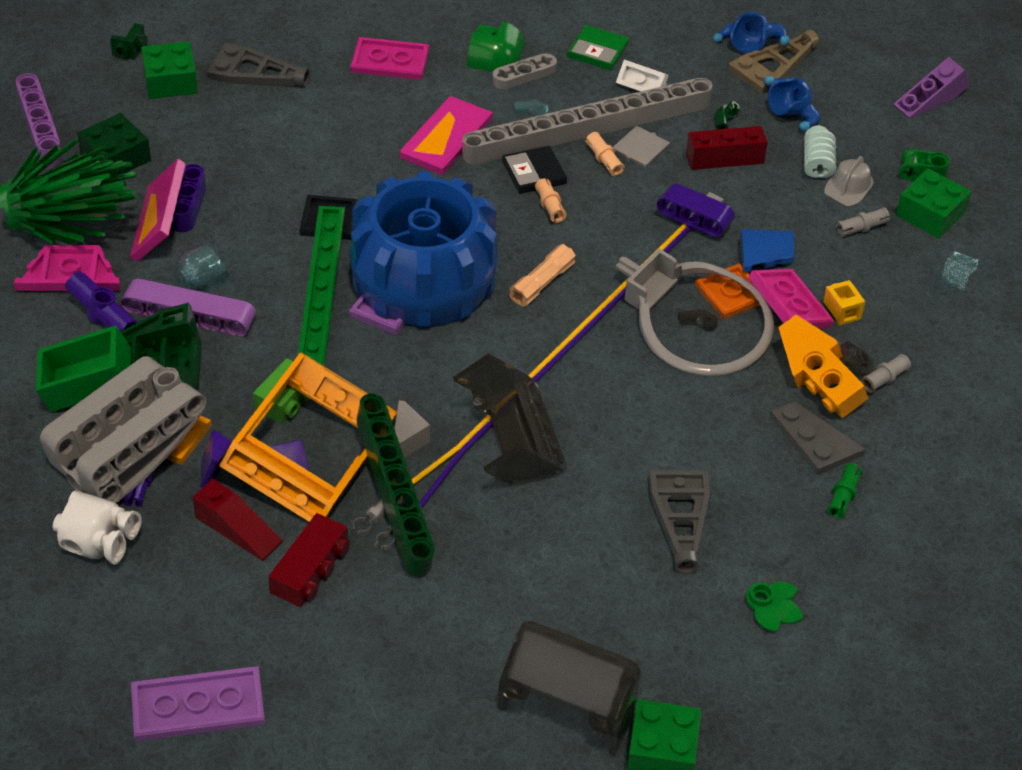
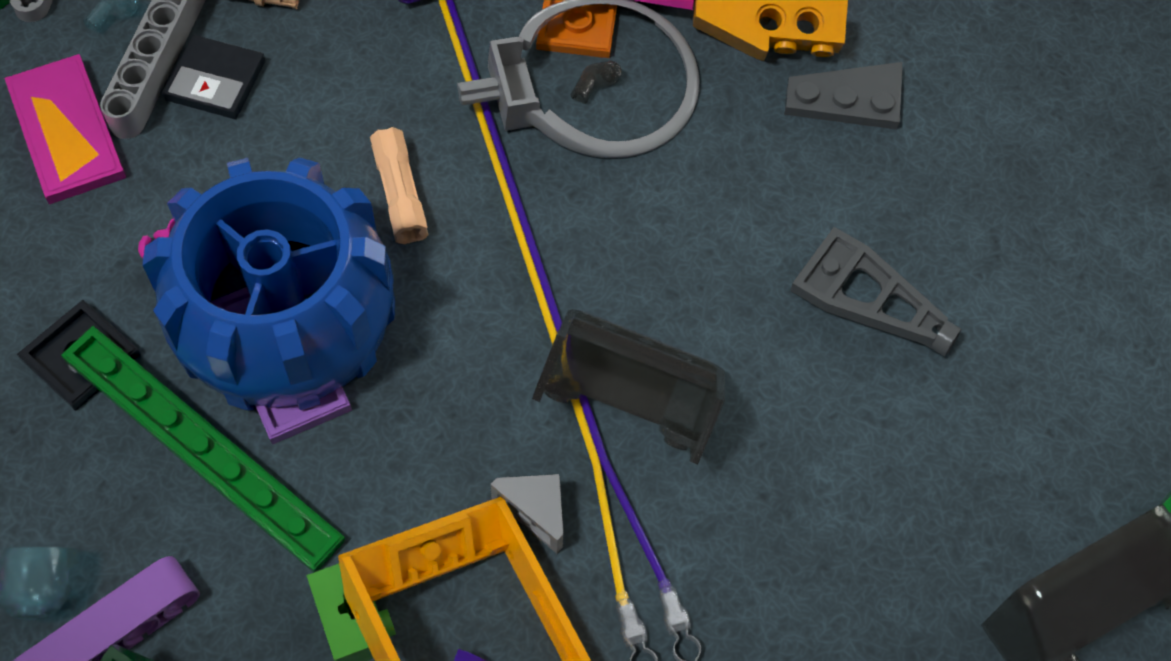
camera: 55 degrees left, 15 degrees up
dark green beam [356,393,435,576] -> none
light nougat pin [535,179,567,223] -> none
green plate [746,581,803,632] -> none
green pin [827,463,863,519] -> none

